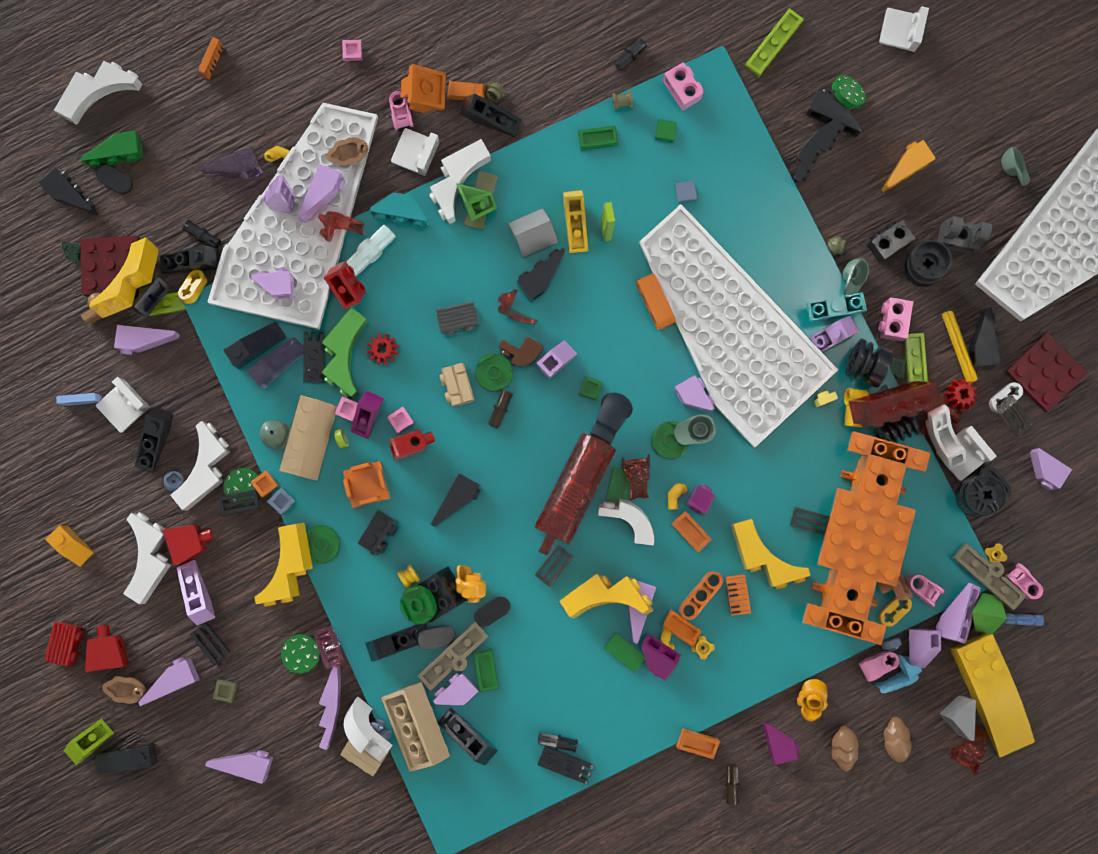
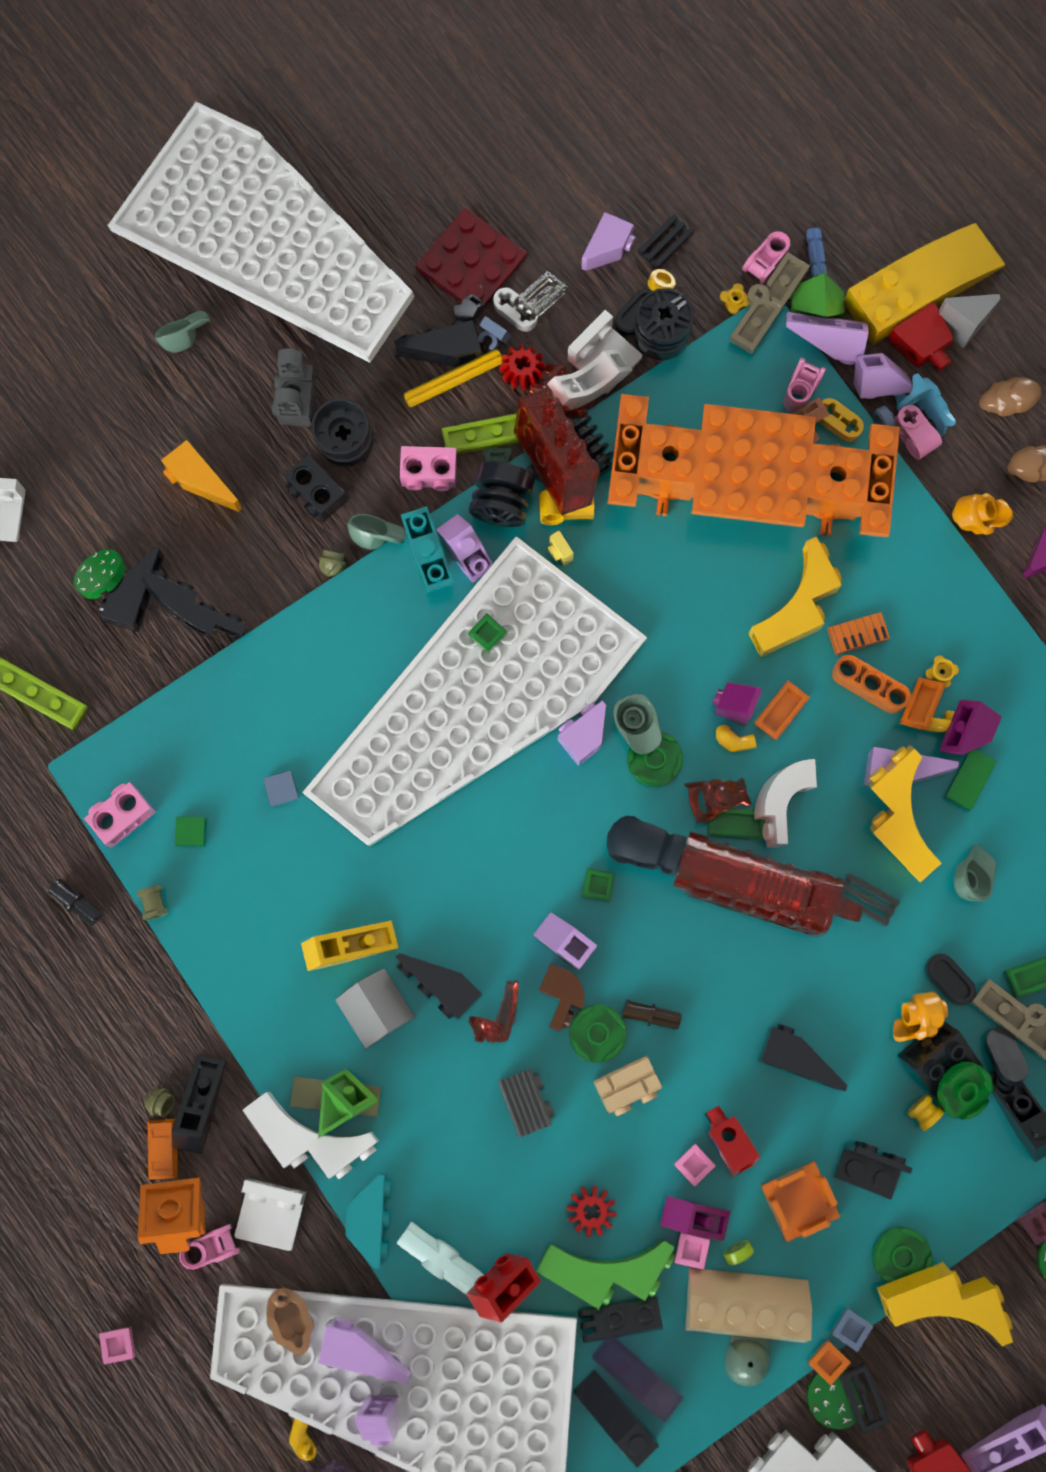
camera: 95 degrees left, 5 degrees down
lavender slope [251,269,295,300] -> none
clear red hair [318,211,365,242] -> none
green tile [578,126,618,150] -> none
lime tile [600,202,615,242] -> none
orange beam [636,273,676,330] -> none
clear smoke tile [790,507,830,535] -> none
clear red hair [950,725,988,775] -> none
none -> black piece [454,294,485,321]
none -> green tile [468,613,508,654]
none -> sand blue tile [478,316,512,351]
none -> black tile [638,214,694,270]
none -> yellow tile [648,269,676,291]
none -> red torso [887,302,953,372]
none -> sand green cap [954,844,996,902]

